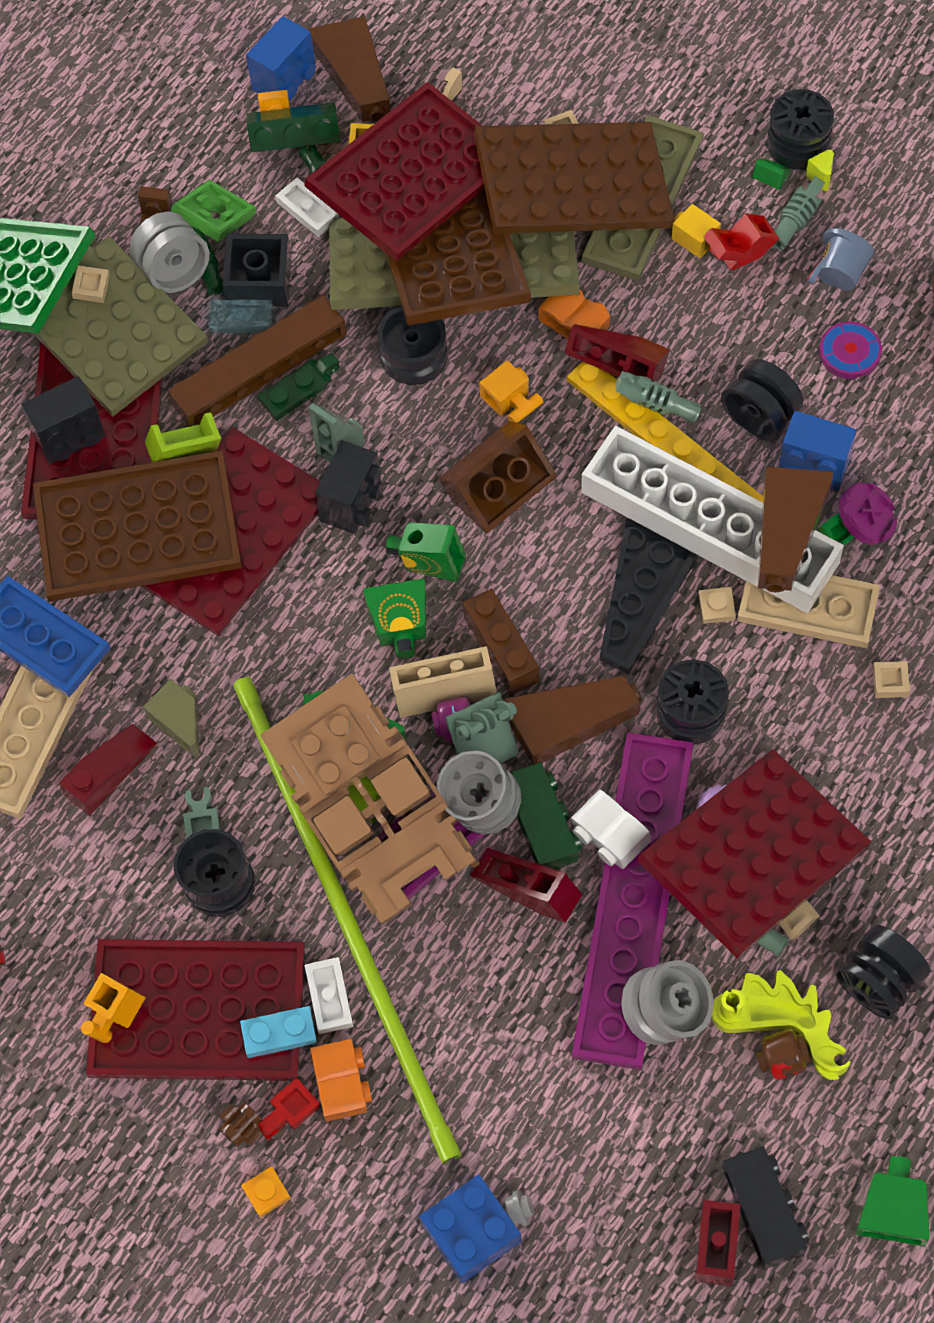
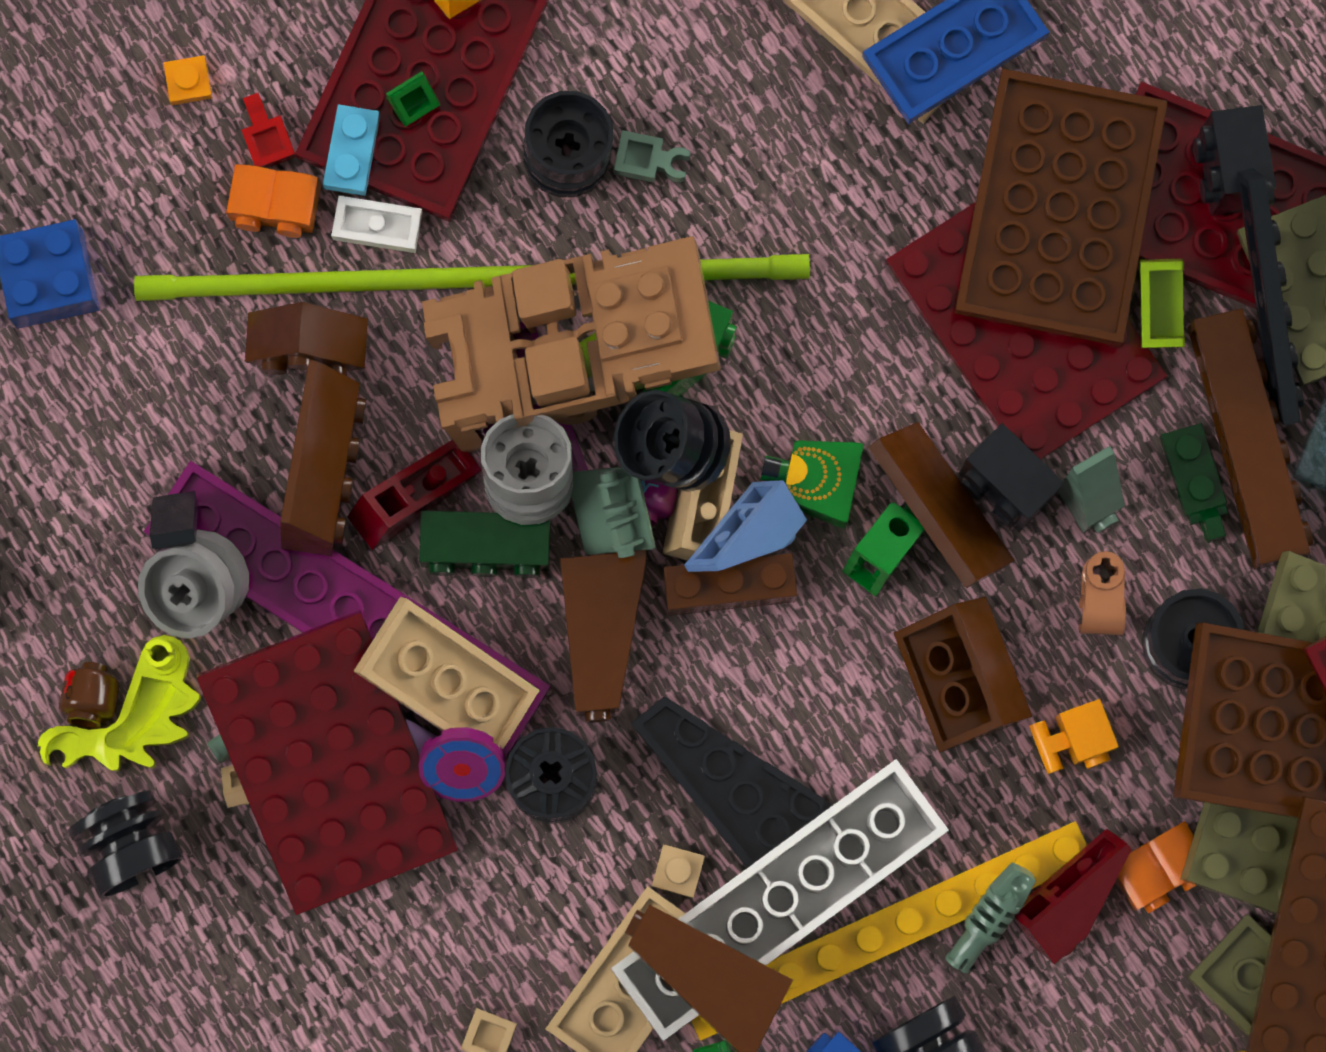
camera: 105 degrees right, 15 degrees up
dark red slope [59,724,157,816] -> none
olive slope [143,679,200,758] -> none
reddish brown gear [219,1102,263,1147] -> none
light grey plate [505,1189,534,1226] -> none
white brick [571,789,651,869] -> none
none -> black tile [150,491,198,550]
none -> reddish brown brick [245,302,368,376]
none -> reddish brown slope [280,360,367,557]
none -> tan plate [354,597,539,749]
none -> green slope [385,71,440,127]
none -> magenta tile [419,727,506,802]
none -> black wheel [614,389,731,492]
none -> medium blue slope [684,480,807,572]
none -> reddish brown tile [869,422,1015,588]
none -> nougat piece [1078,551,1126,635]
none -> black plate [1237,168,1304,426]

